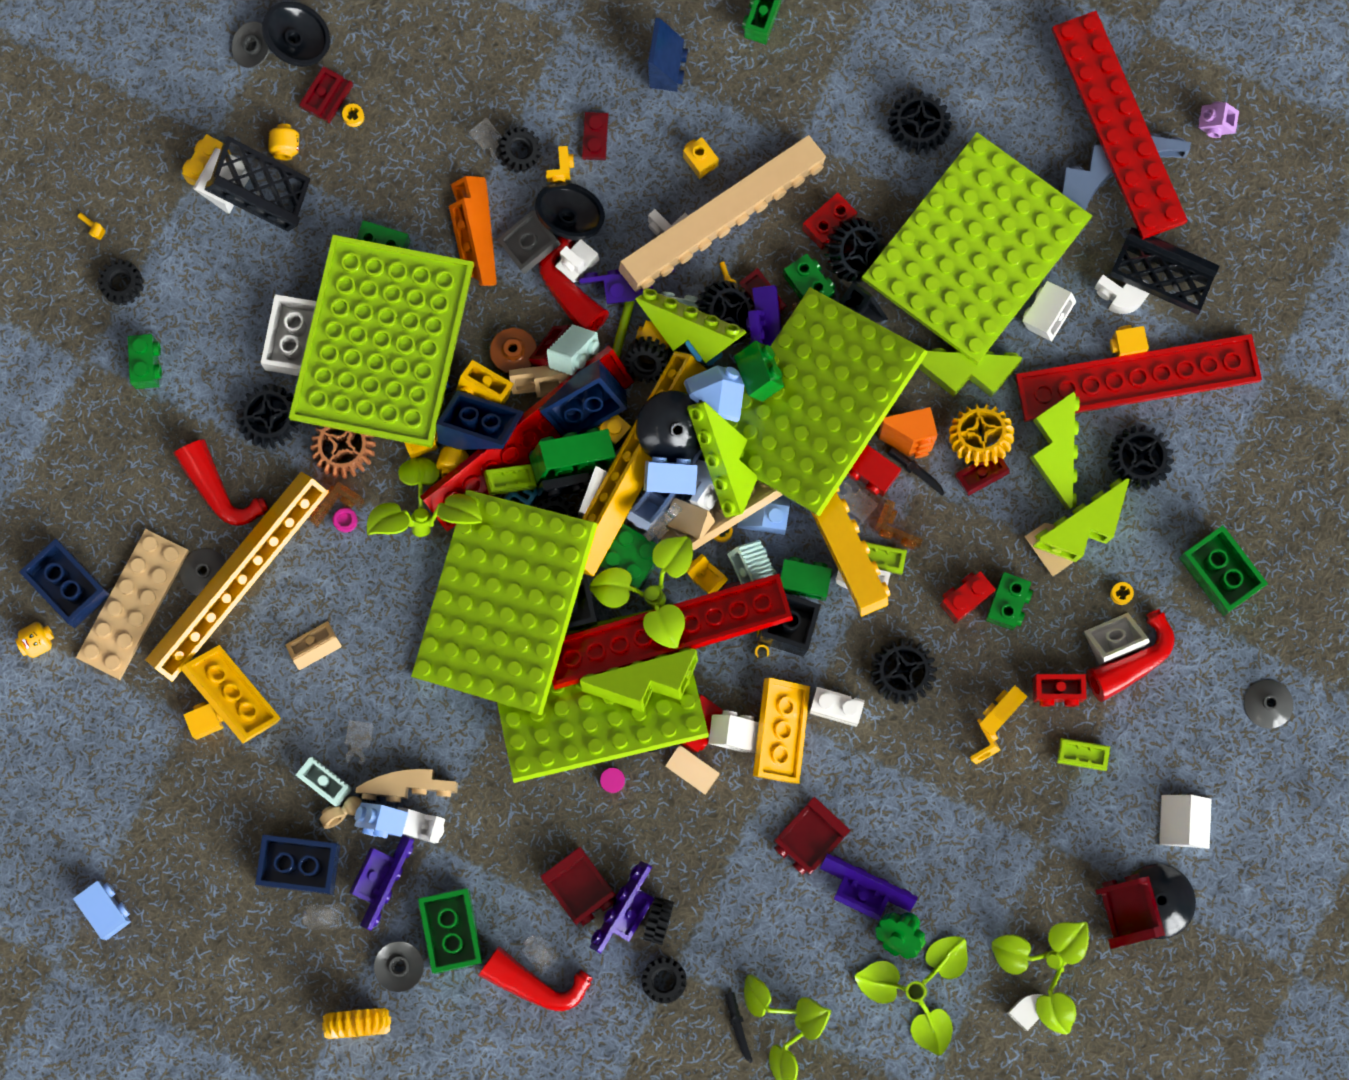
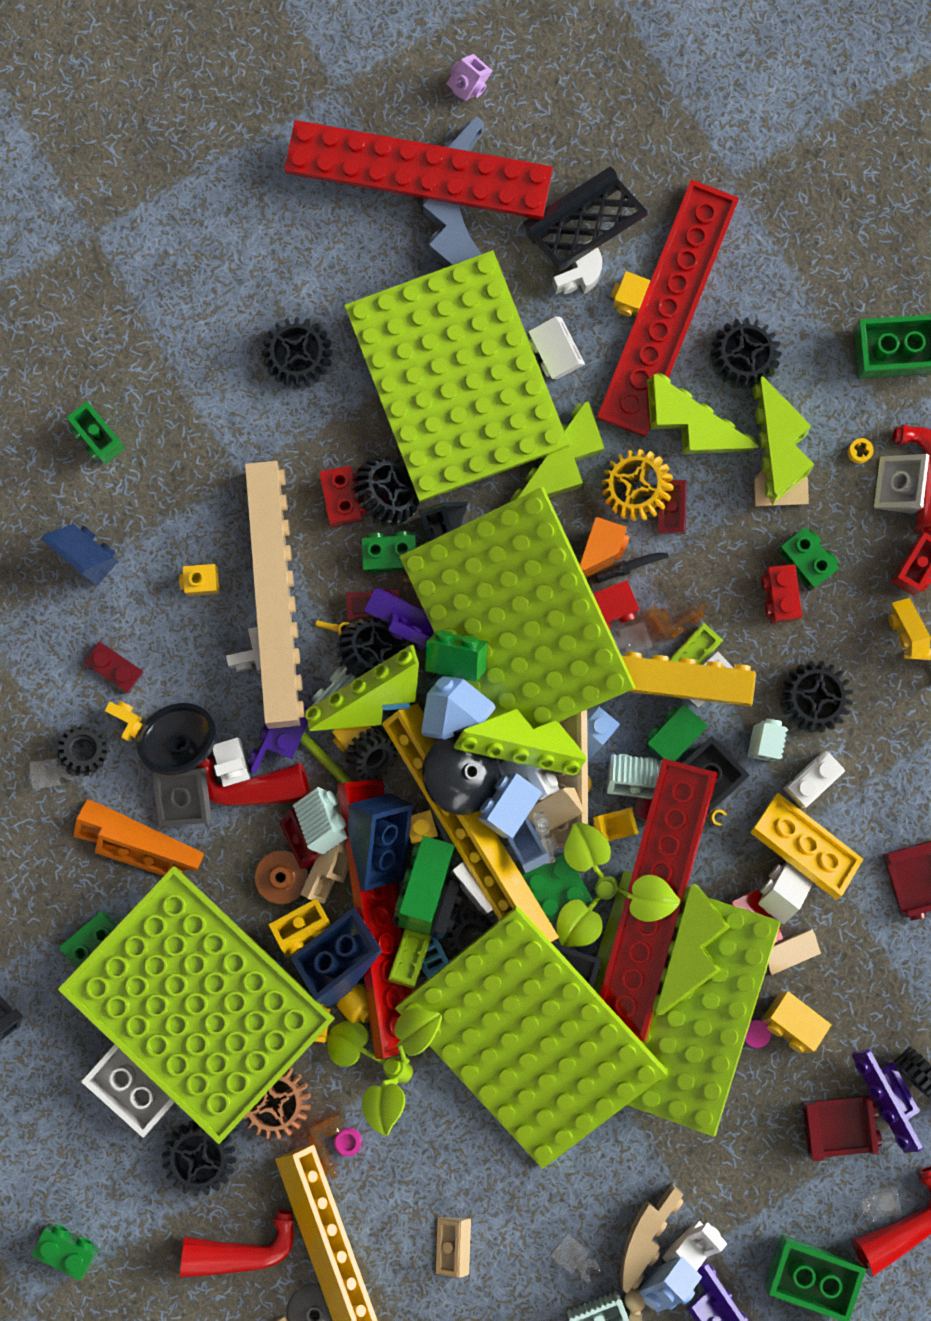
camera: 65 degrees left, 5 degrees up
none -> light aqua brick [747,719,788,762]
none -> yellow brick [762,991,831,1054]

